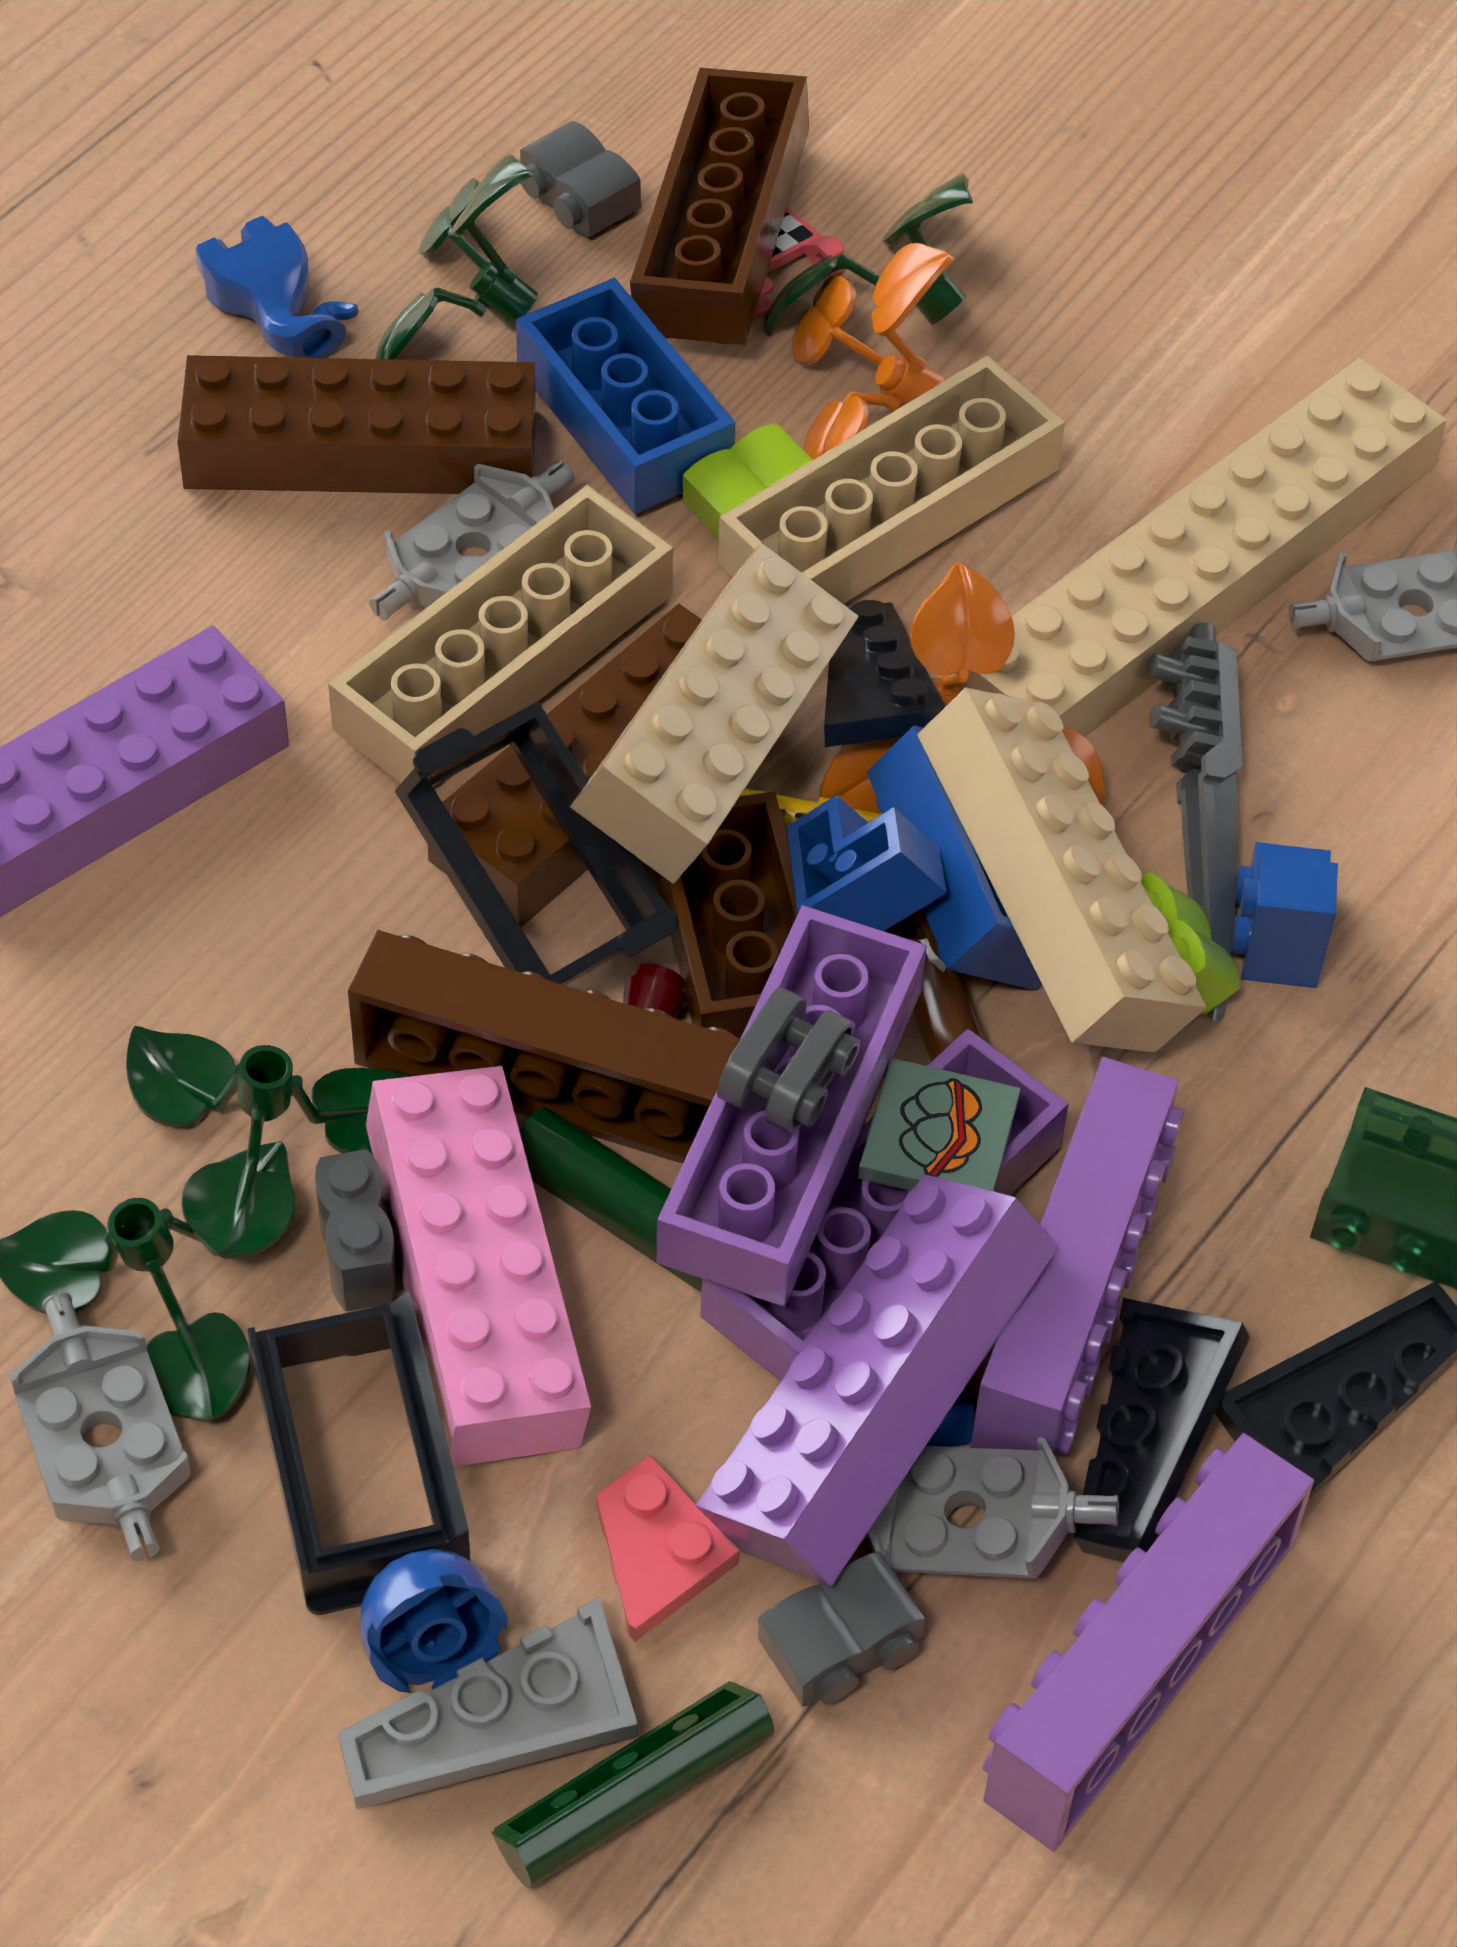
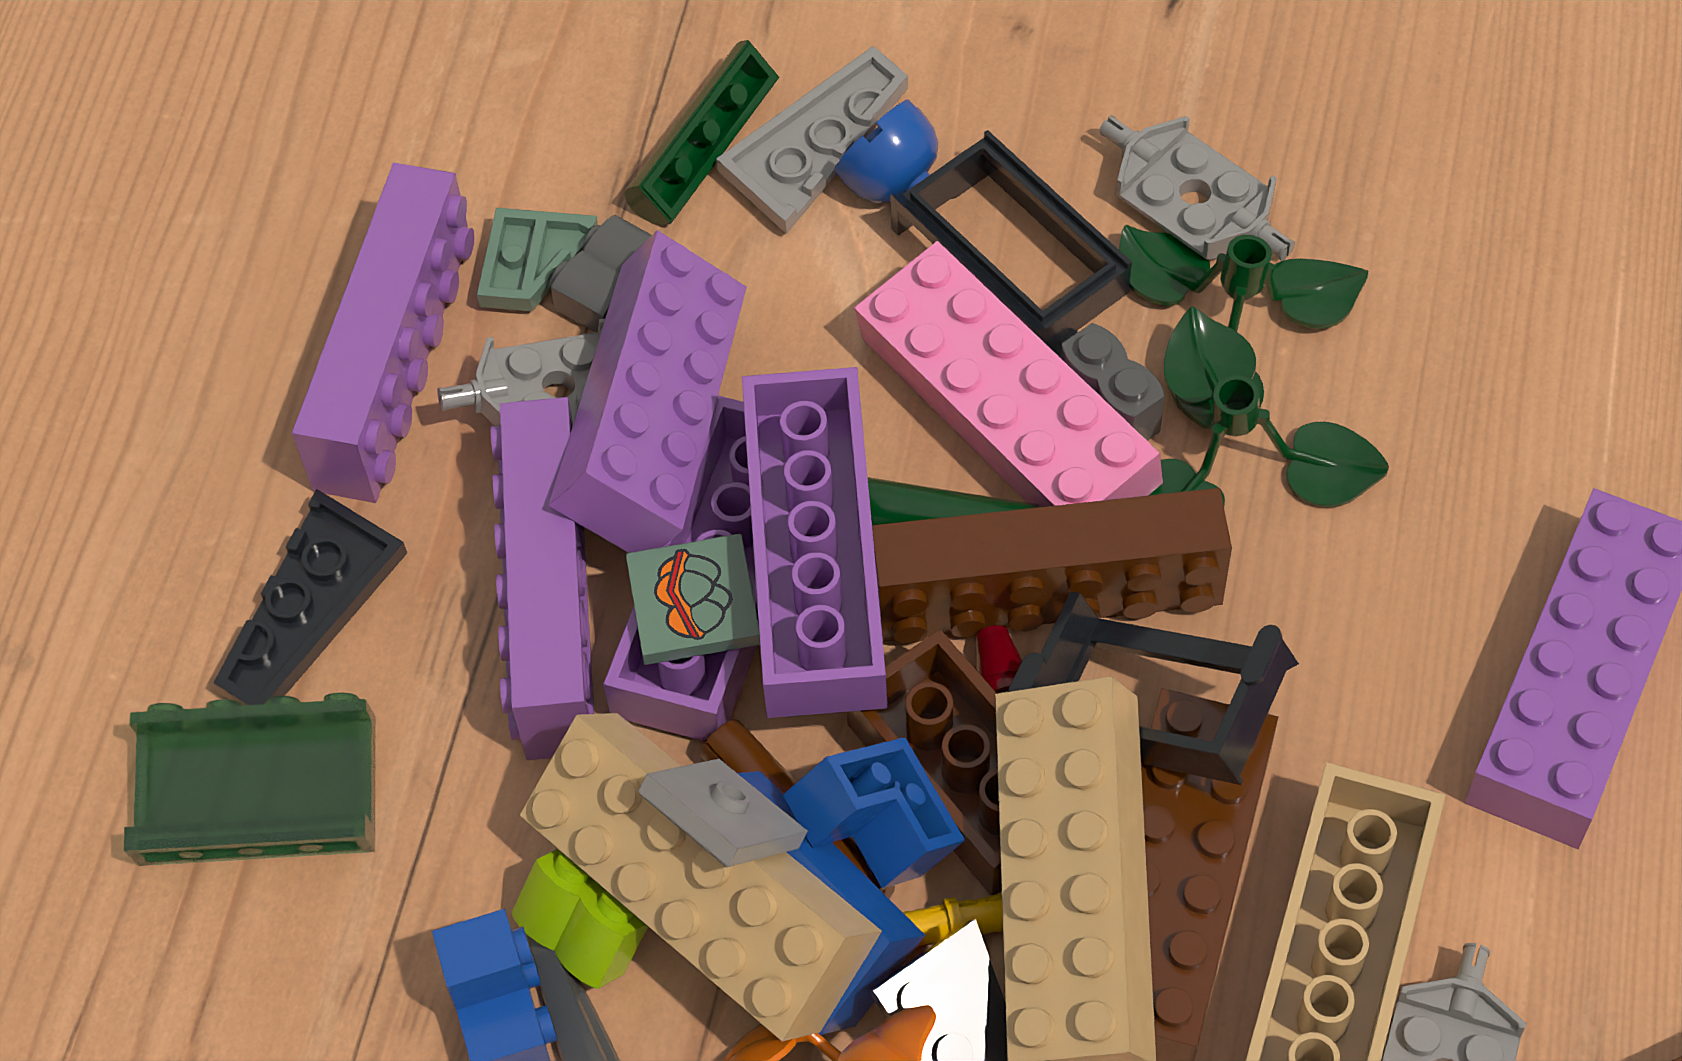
camera: 160 degrees right, 5 degrees up
coral wing [596,1455,739,1642] -> none
dark grey brick [717,987,860,1134] -> none
black wing [1074,1298,1250,1562] -> none
none -> sand green wing [477,208,598,311]
none -> light grey plate [638,759,808,867]

